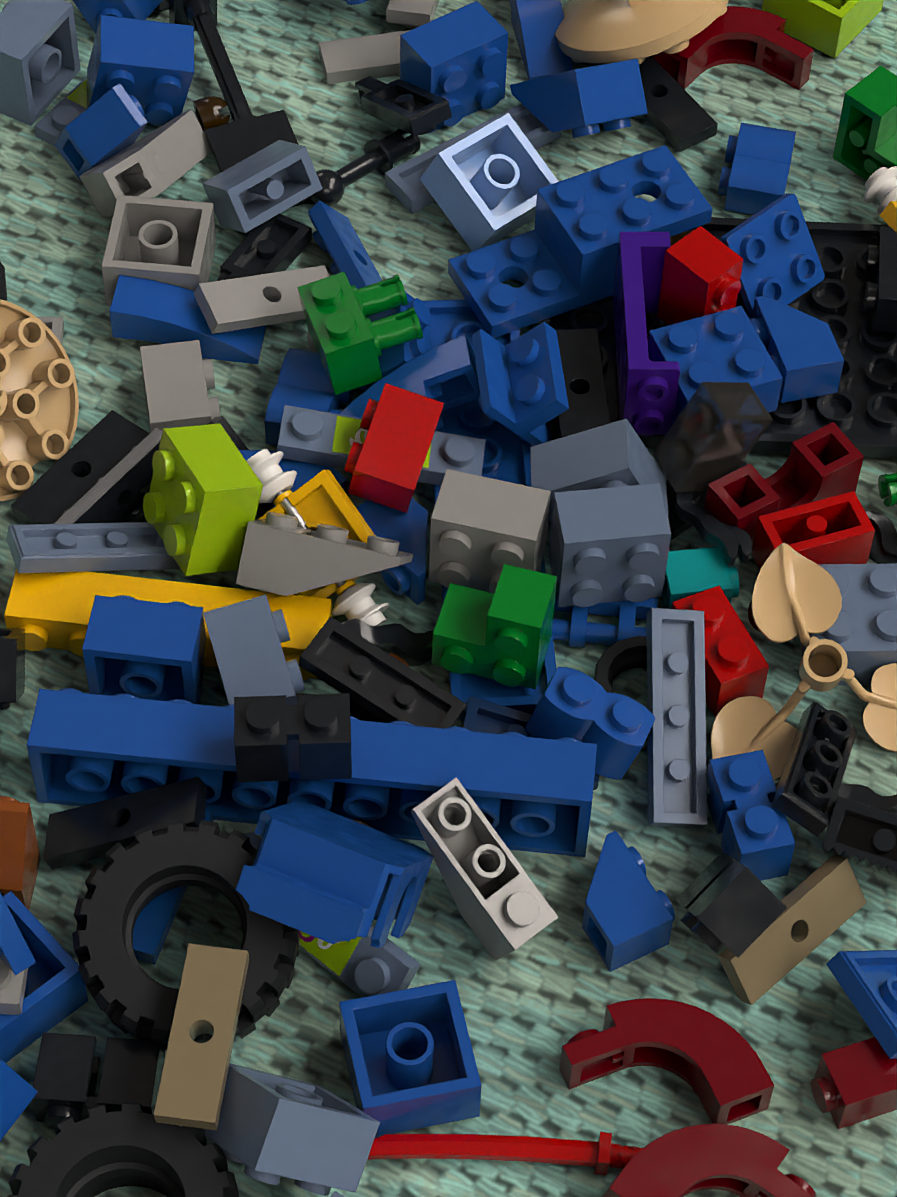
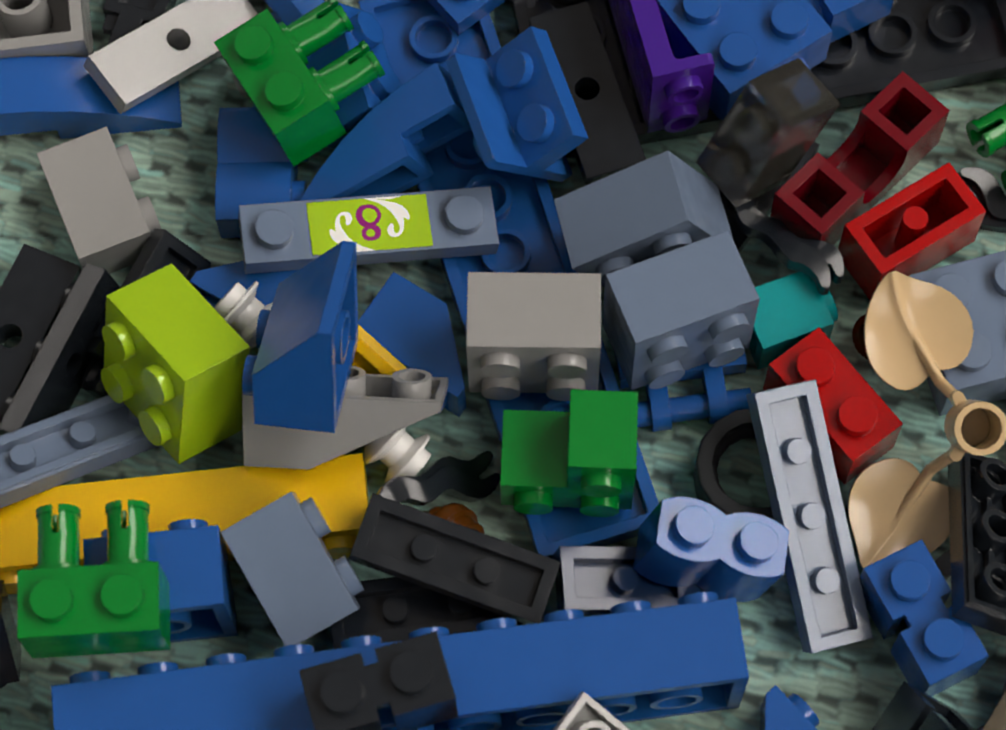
camera: 10 degrees left, 15 degrees up
red brick [344,383,444,513] -> none
none -> green brick [17,500,171,659]
none -> blue slope [242,241,358,433]

